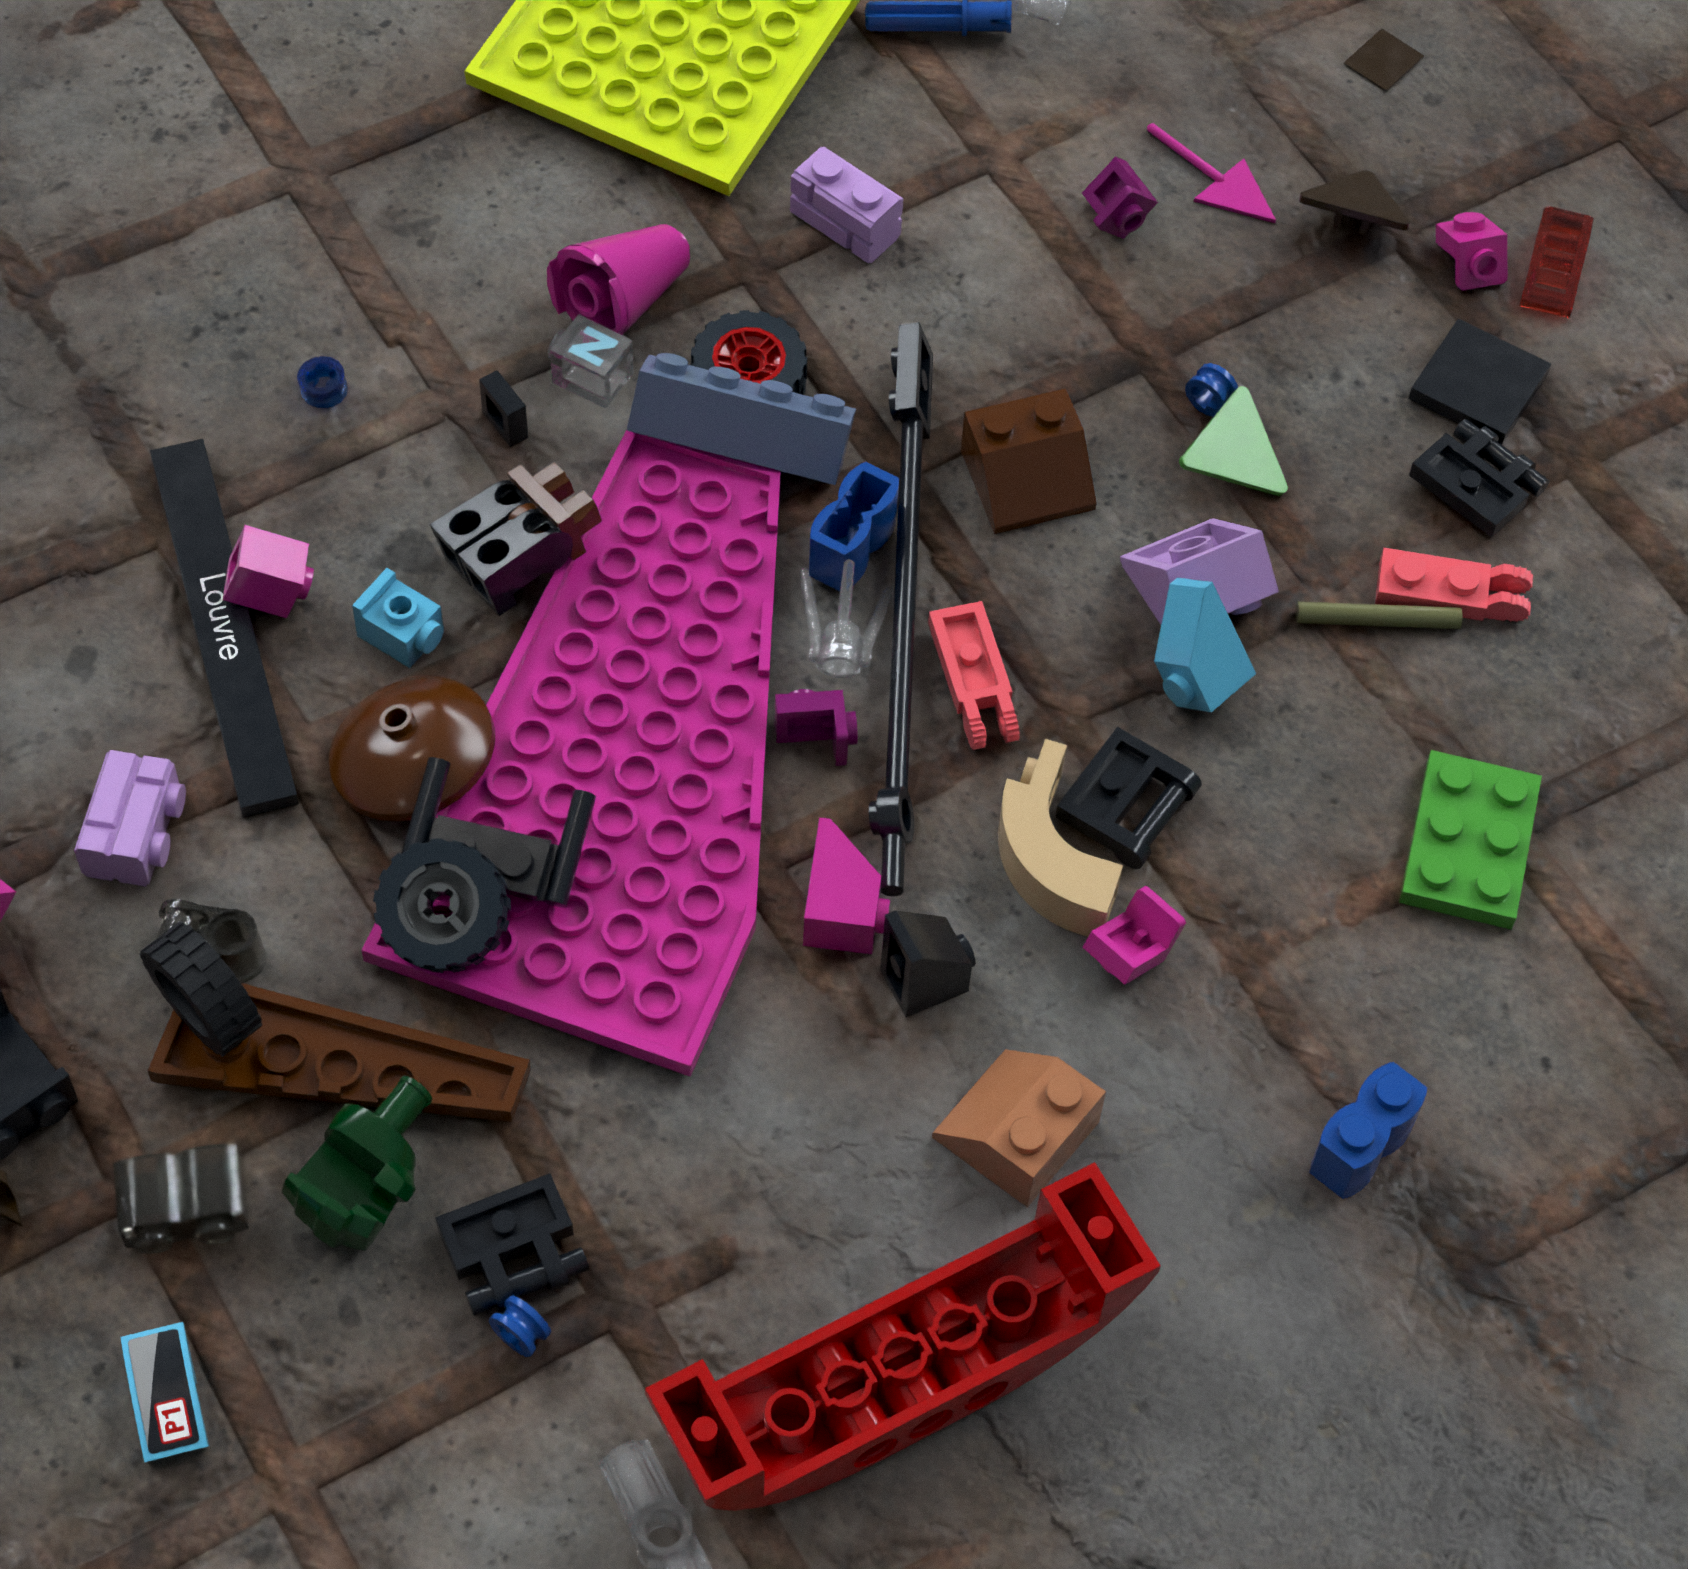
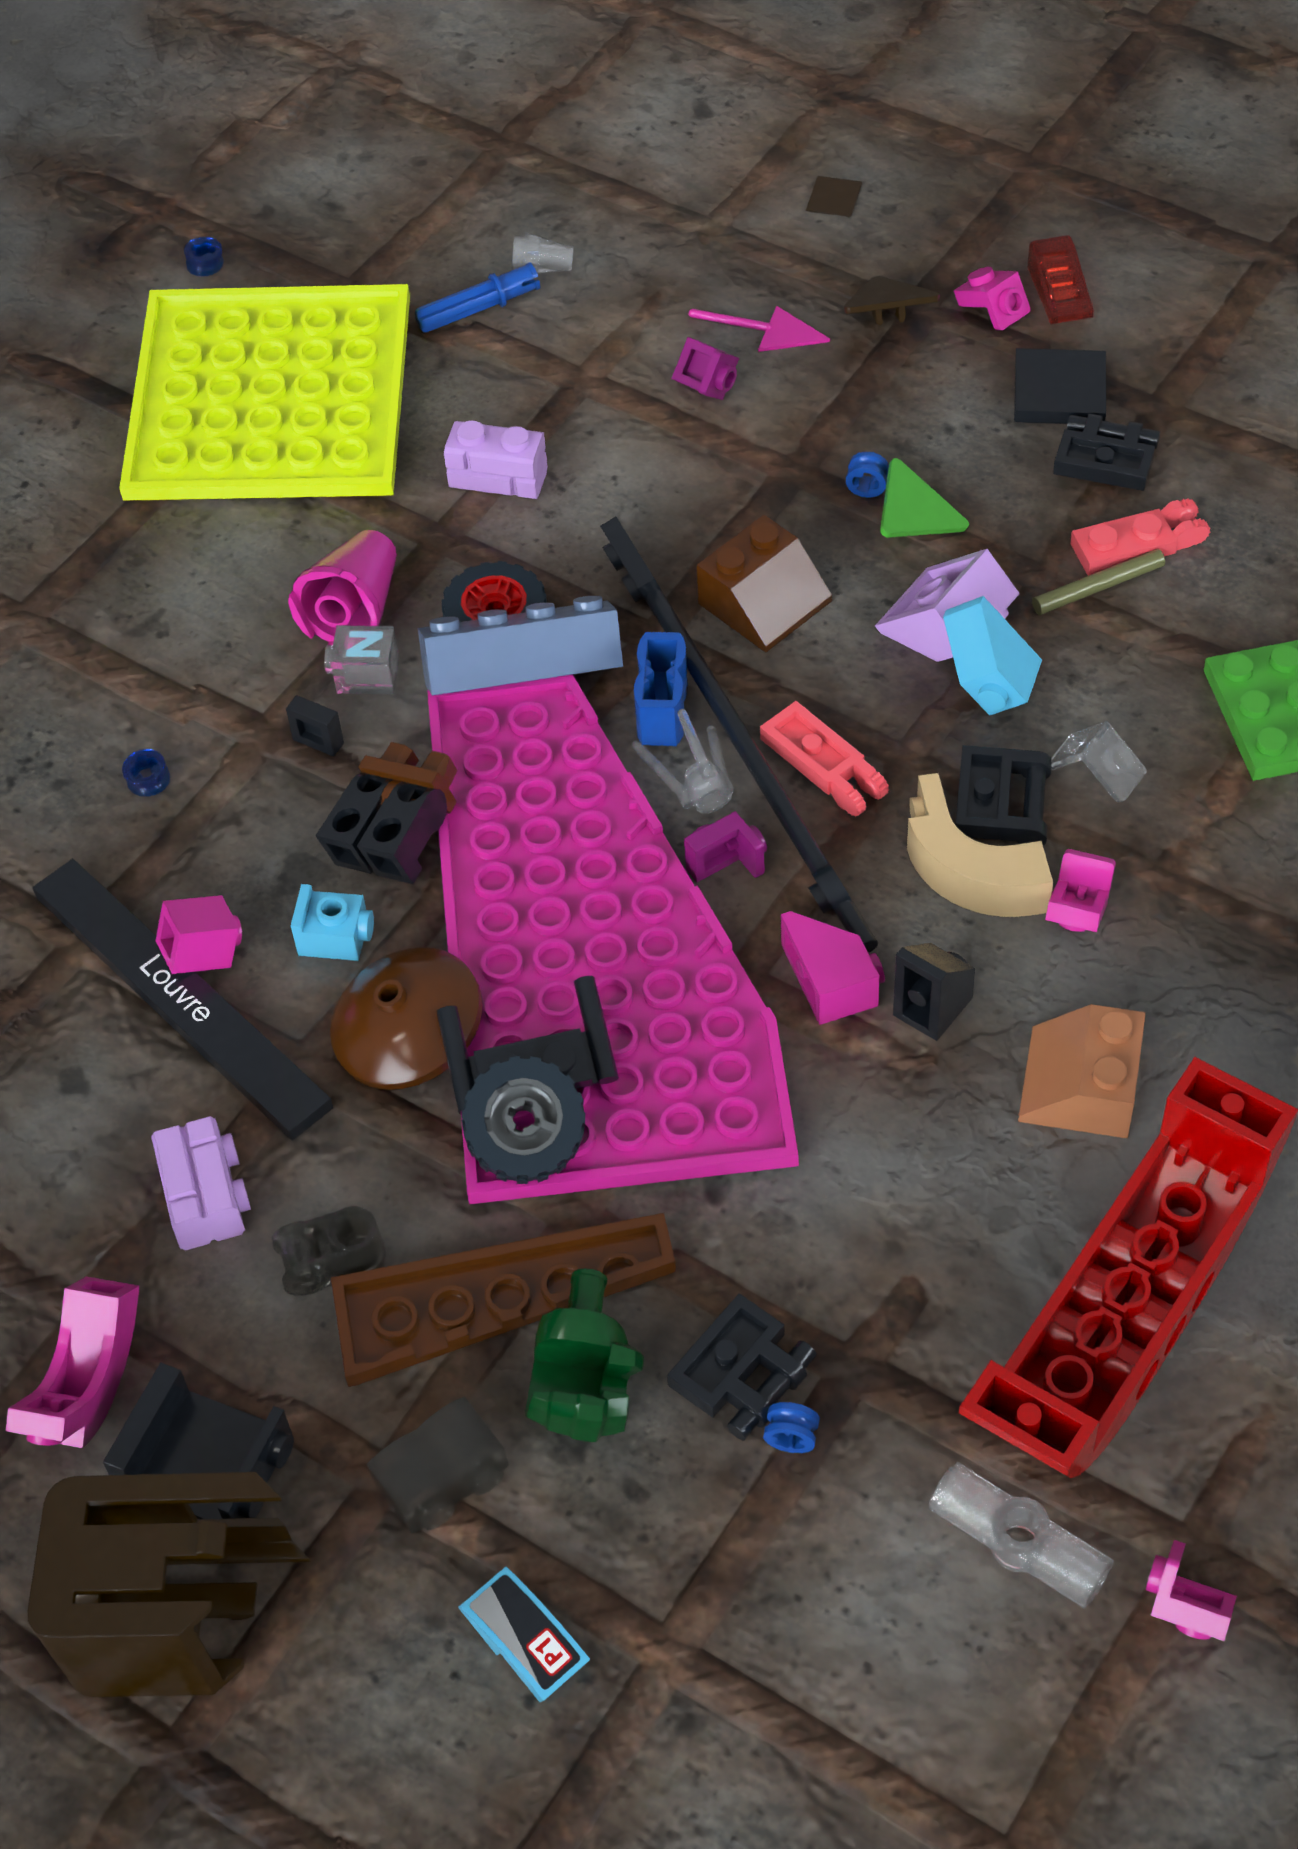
camera: 20 degrees left, 5 degrees down
black tyre [139,921,263,1057] -> none
none -> clear bracket [1051,721,1146,803]

